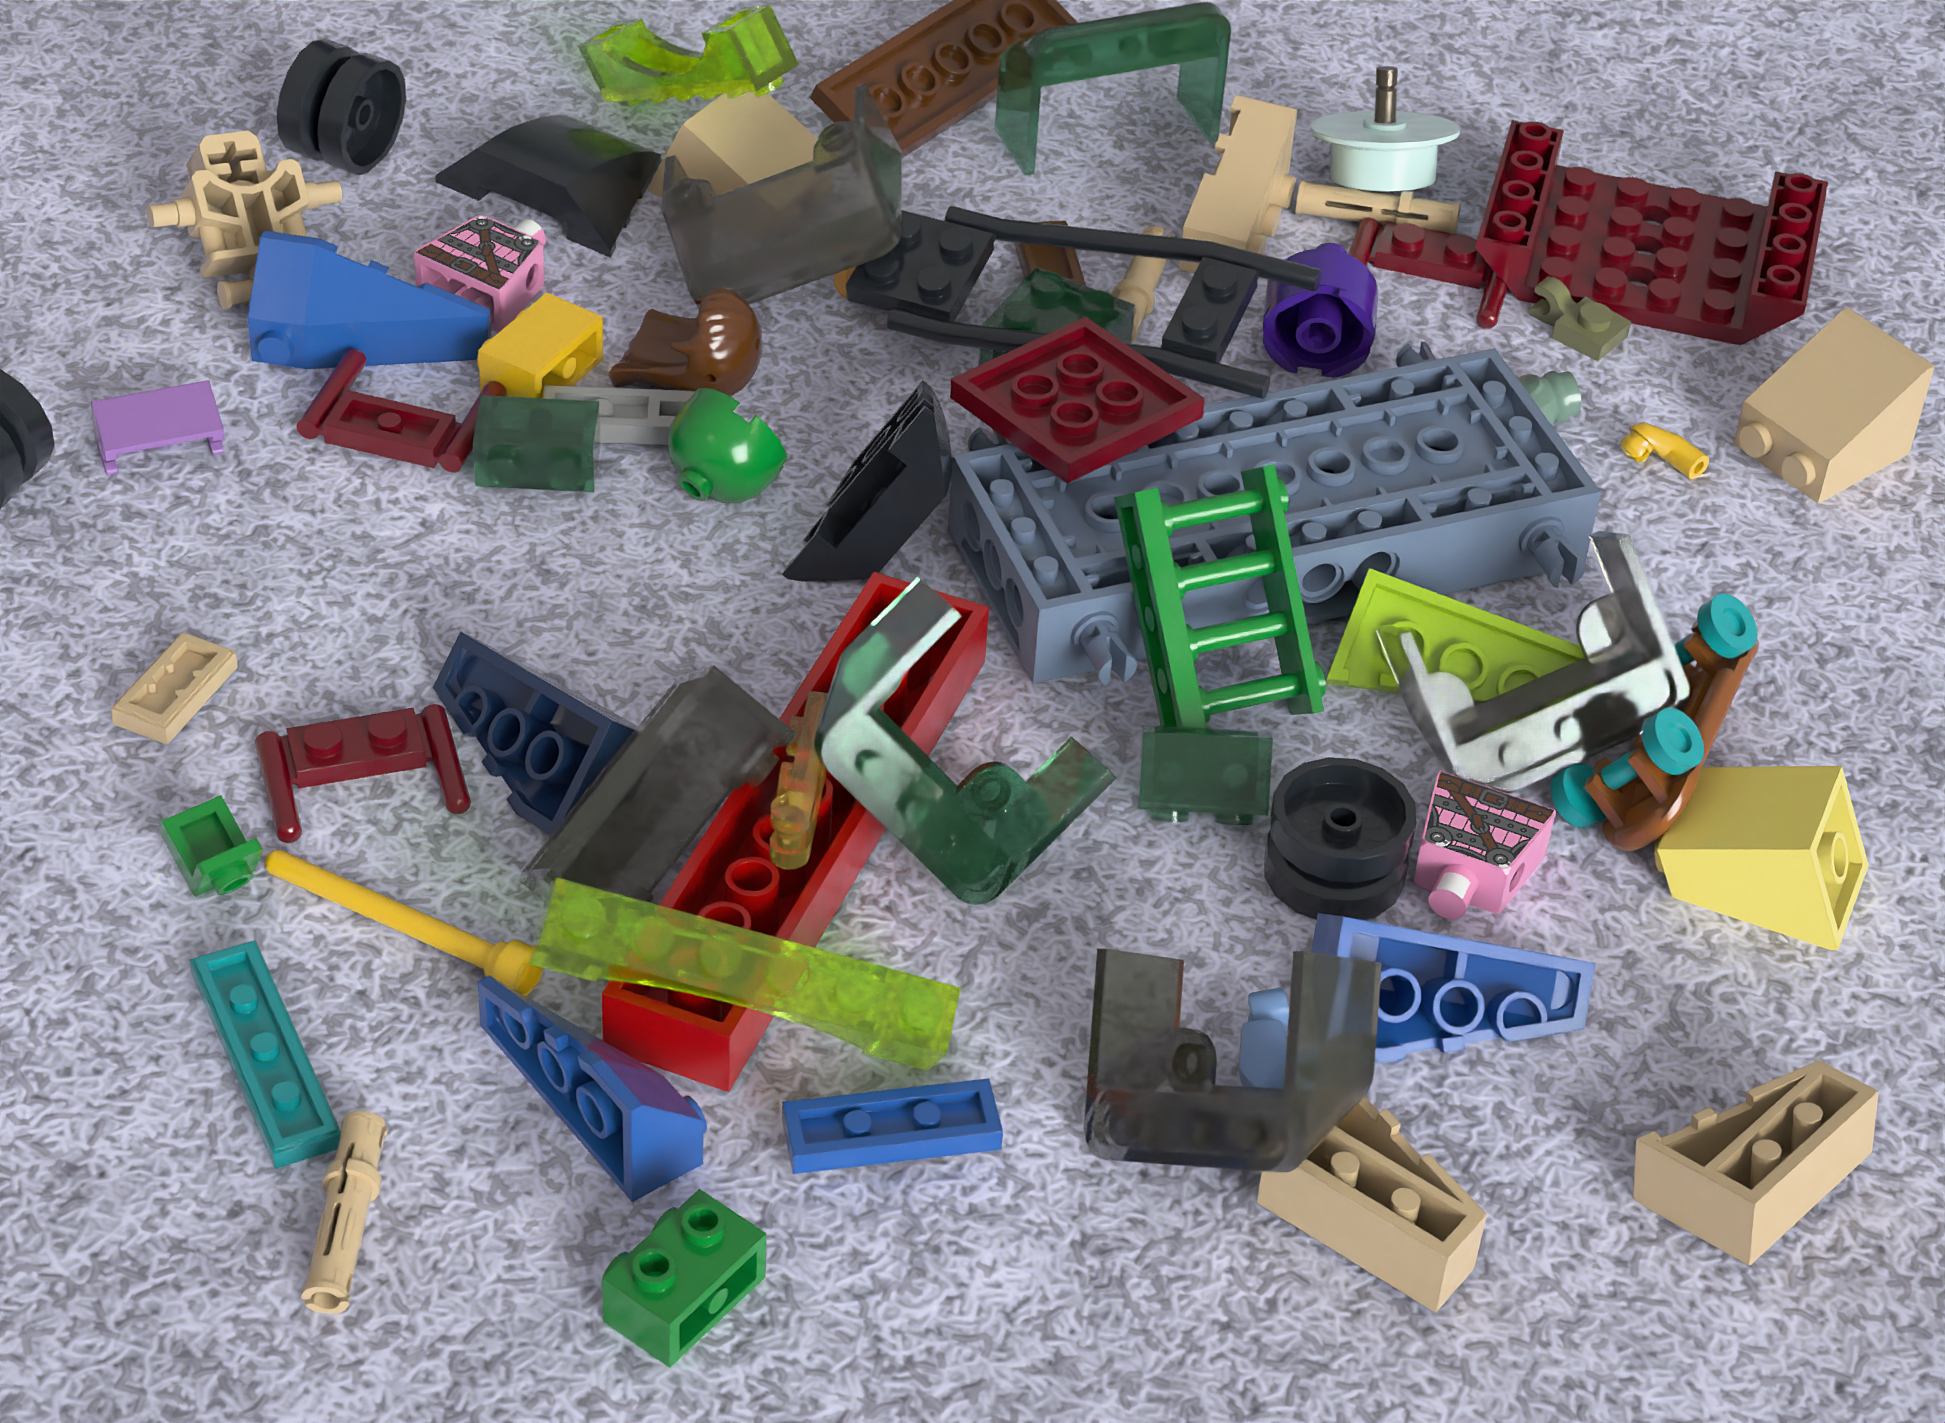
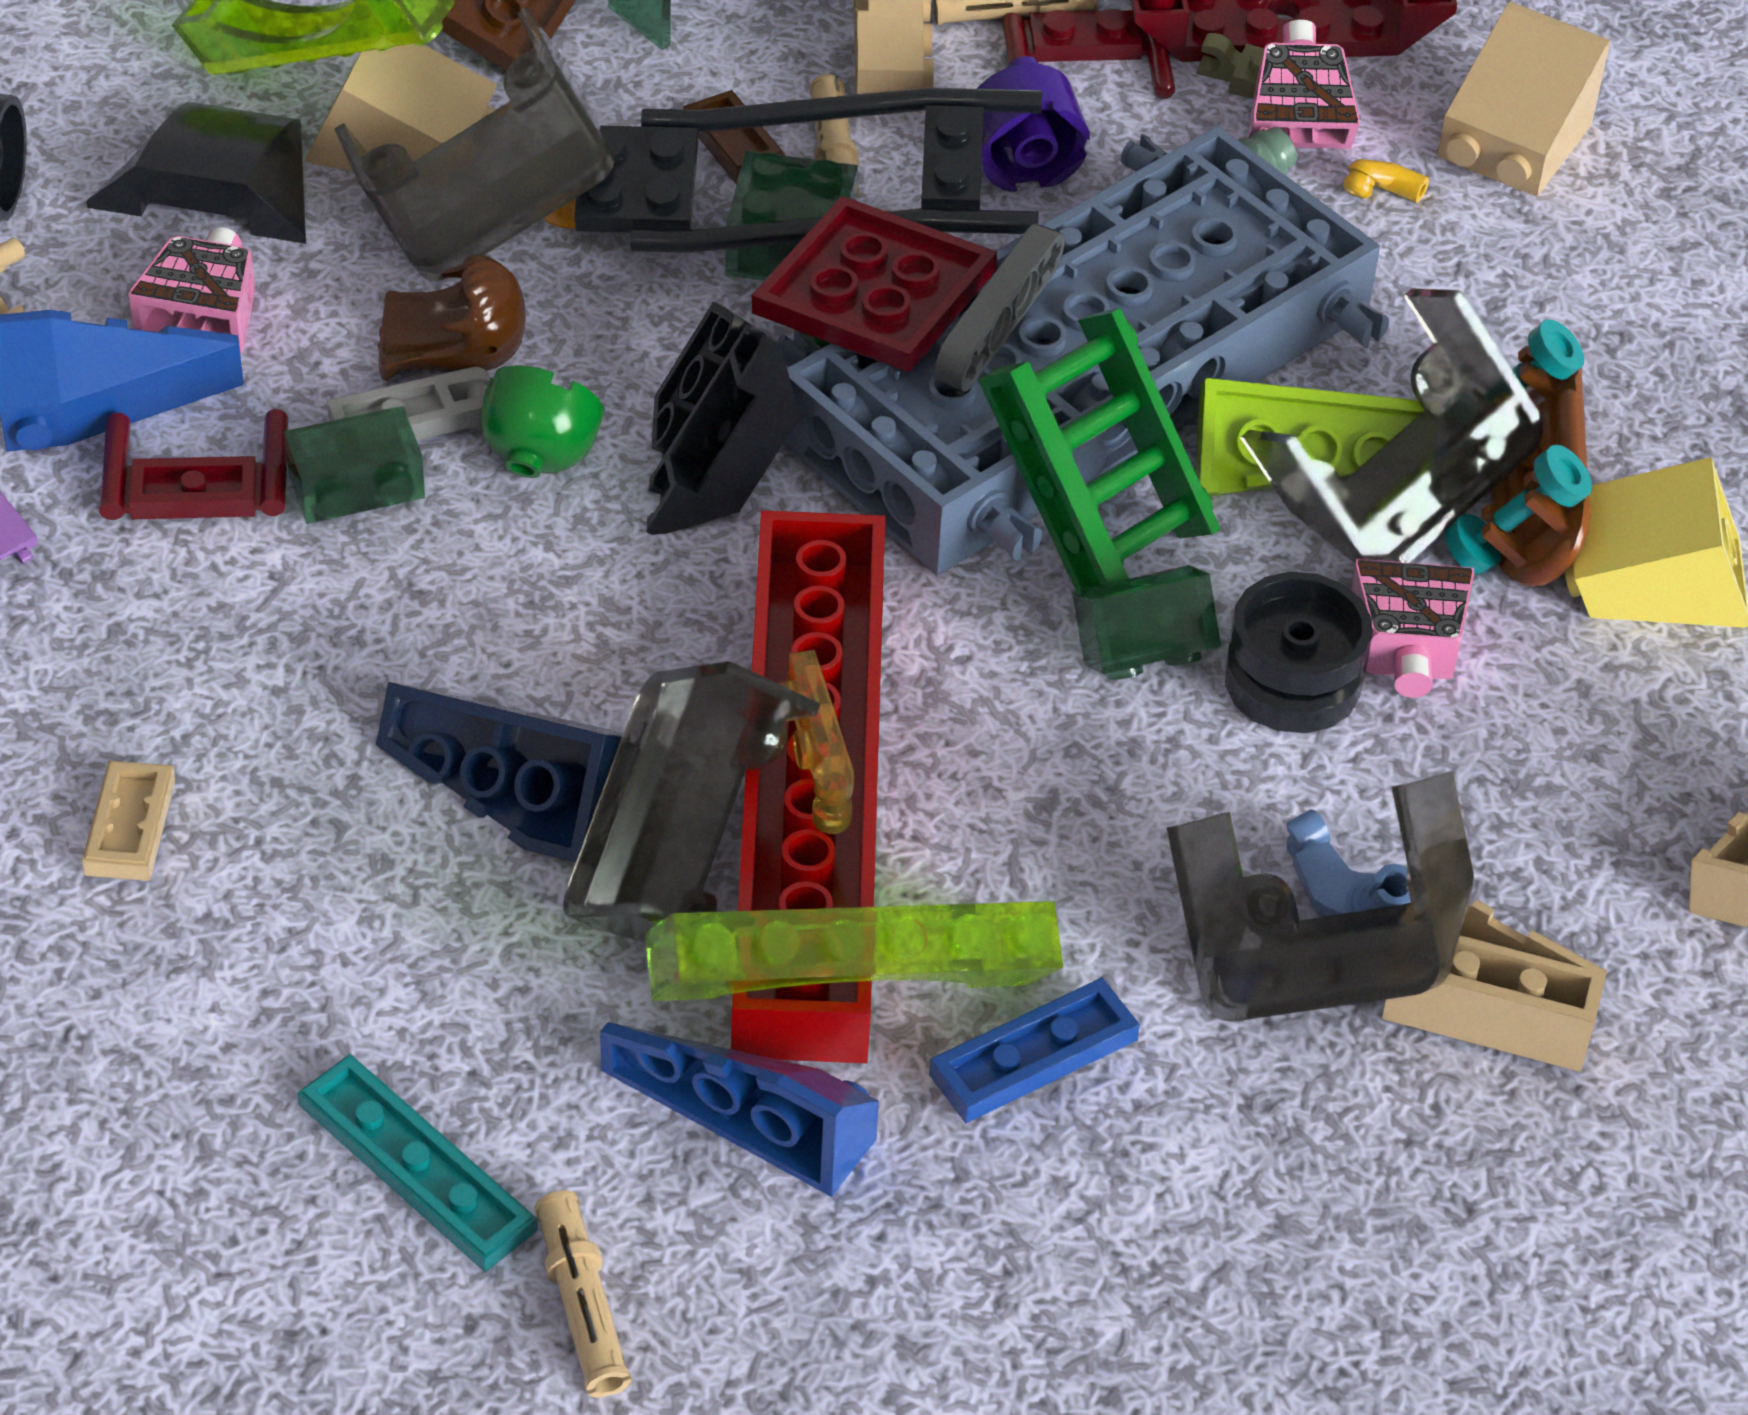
camera: 20 degrees left, 5 degrees up
green bracket [158,795,263,897] -> none
dark red plate [255,704,471,843] -> none
yellow piece [264,850,545,996] -> none
yellow brick [477,292,603,419] -> none
green brick [601,1189,767,1368] -> none
clear green windscreen [814,577,1117,905] -> none
blue wedge [1306,913,1596,1063] -> none
none -> dark grey beam [934,223,1065,392]
none -> torso [1247,20,1359,149]

